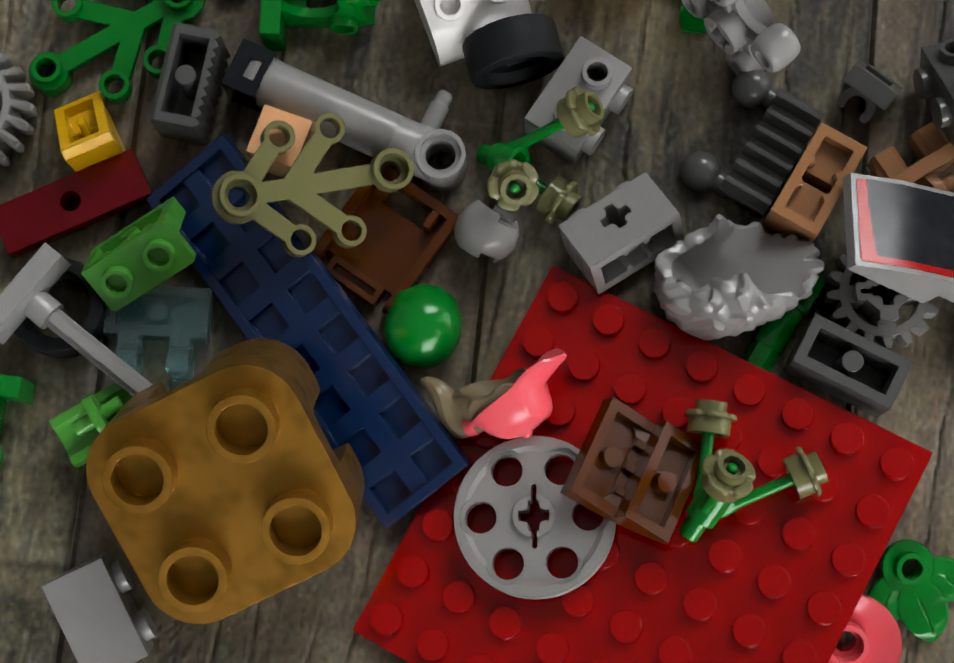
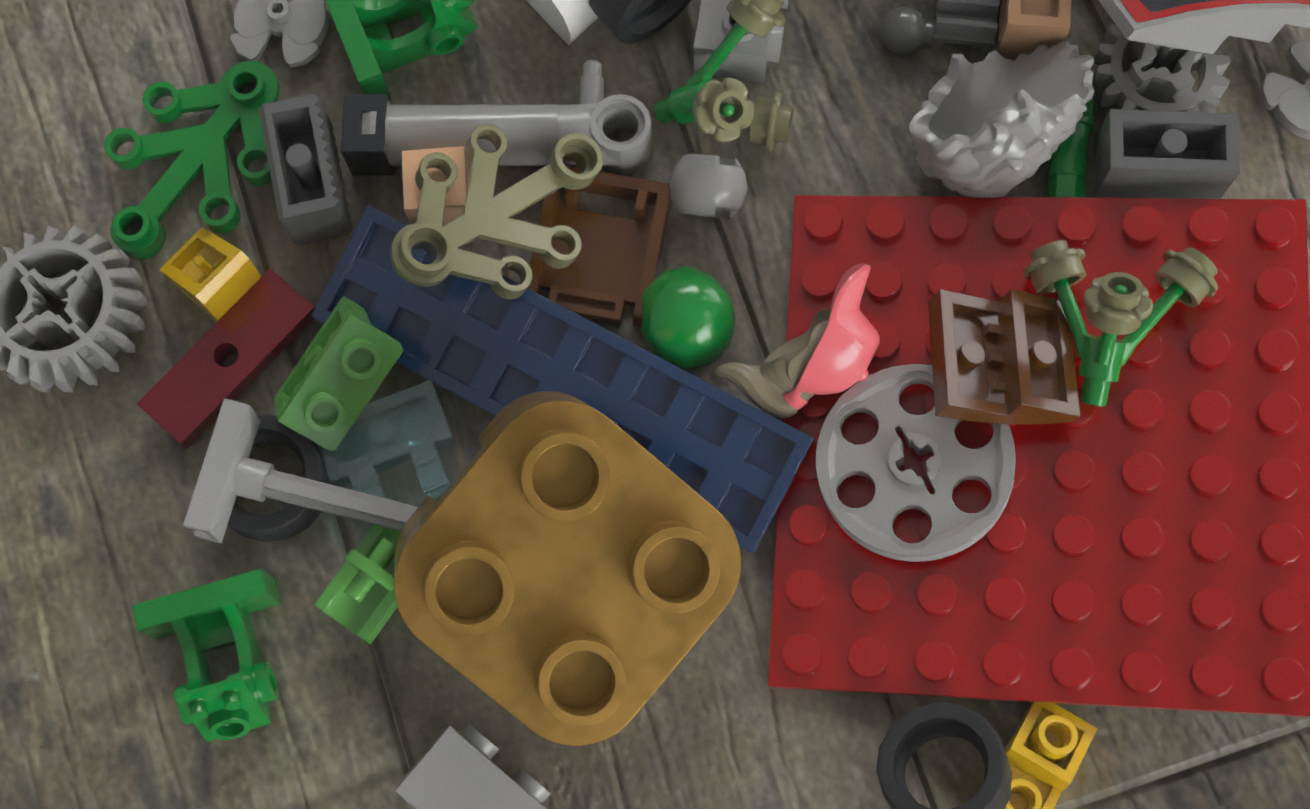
camera: 25 degrees left, 5 degrees down
light grey brick [558,172,685,295] -> none

